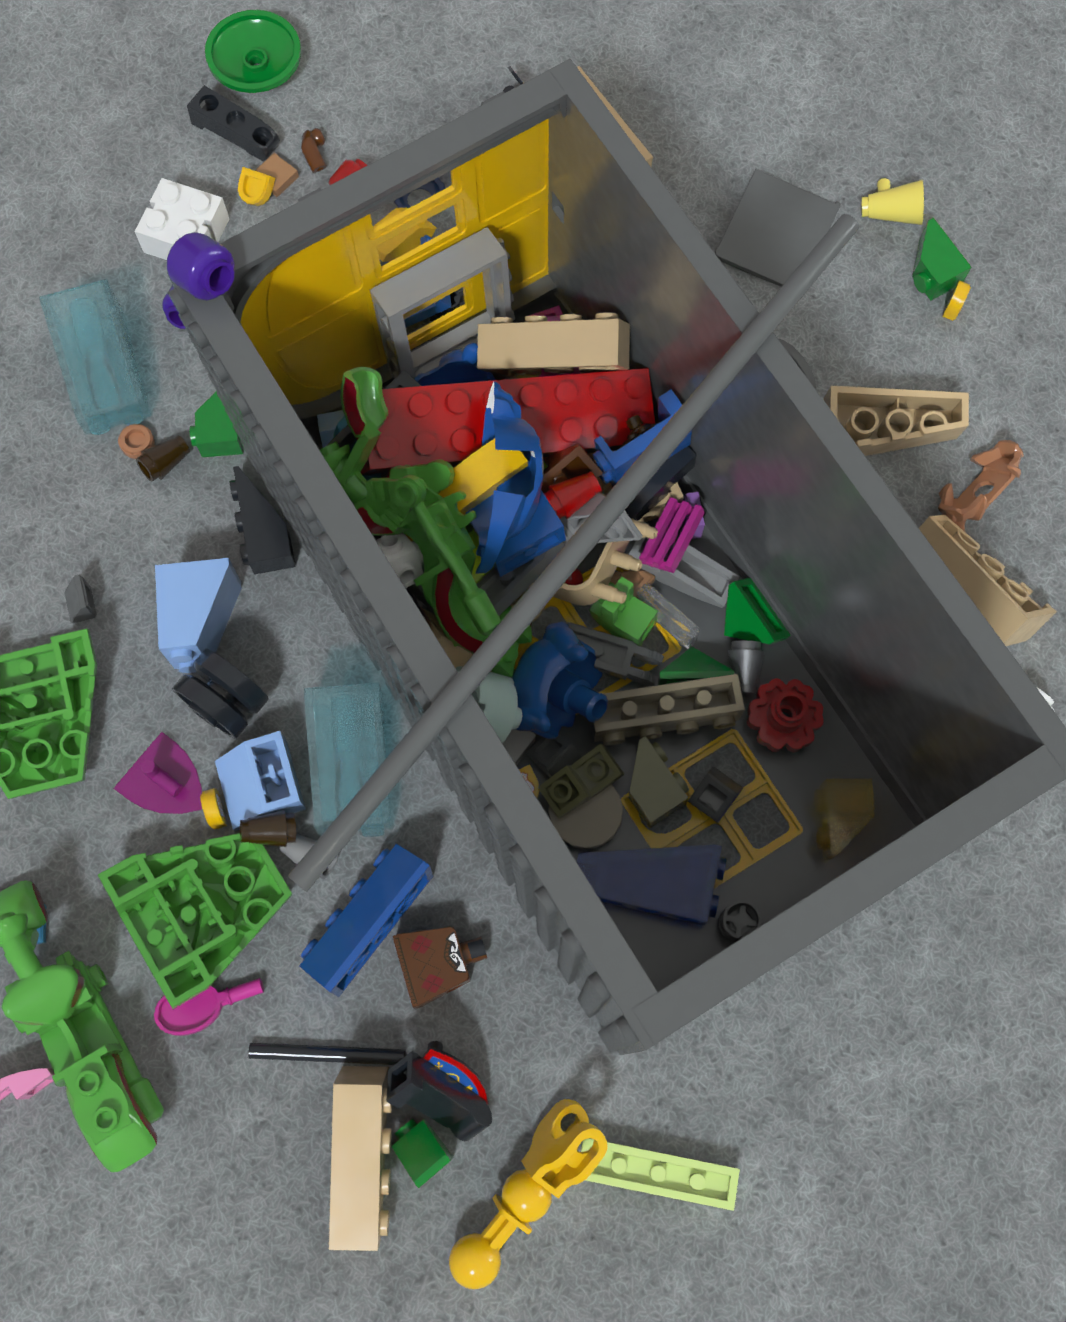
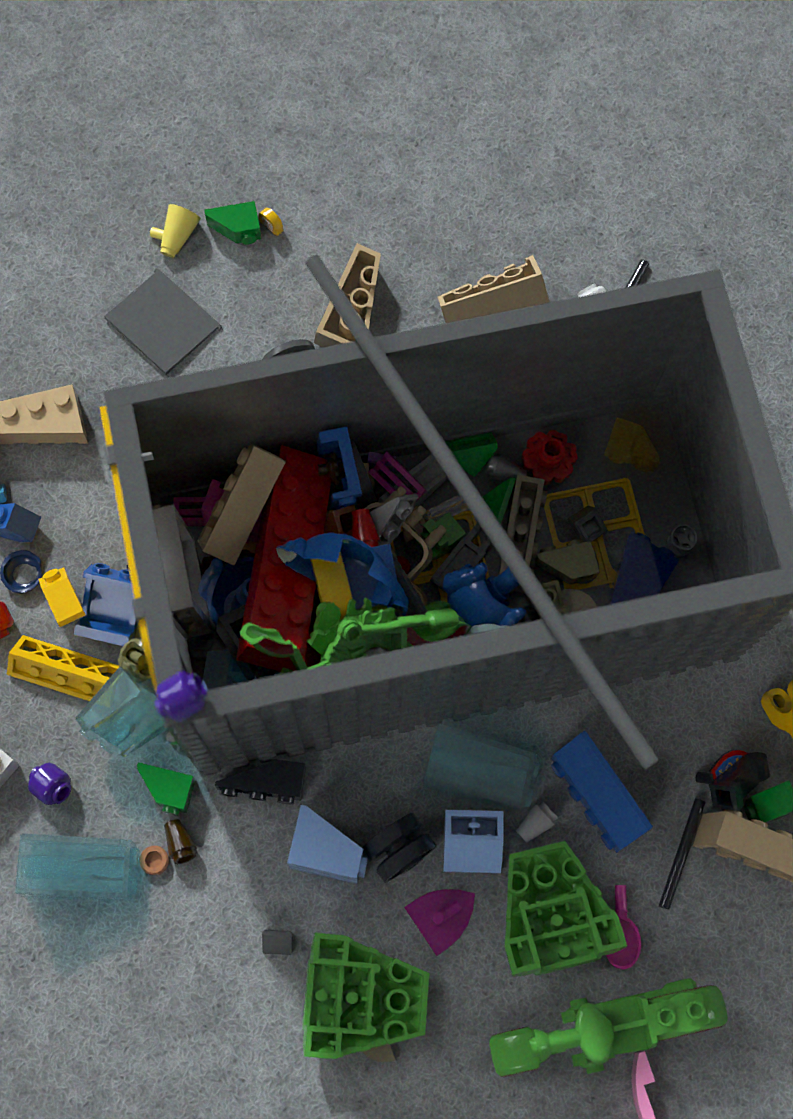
camera: 70 degrees left, 0 degrees up
yellow tile [200,788,227,830] -> none
dark brown cone [240,809,296,847] -> none
reddish brown torso [392,927,488,1009] -> none
nougat piece [938,440,1024,532] -> none

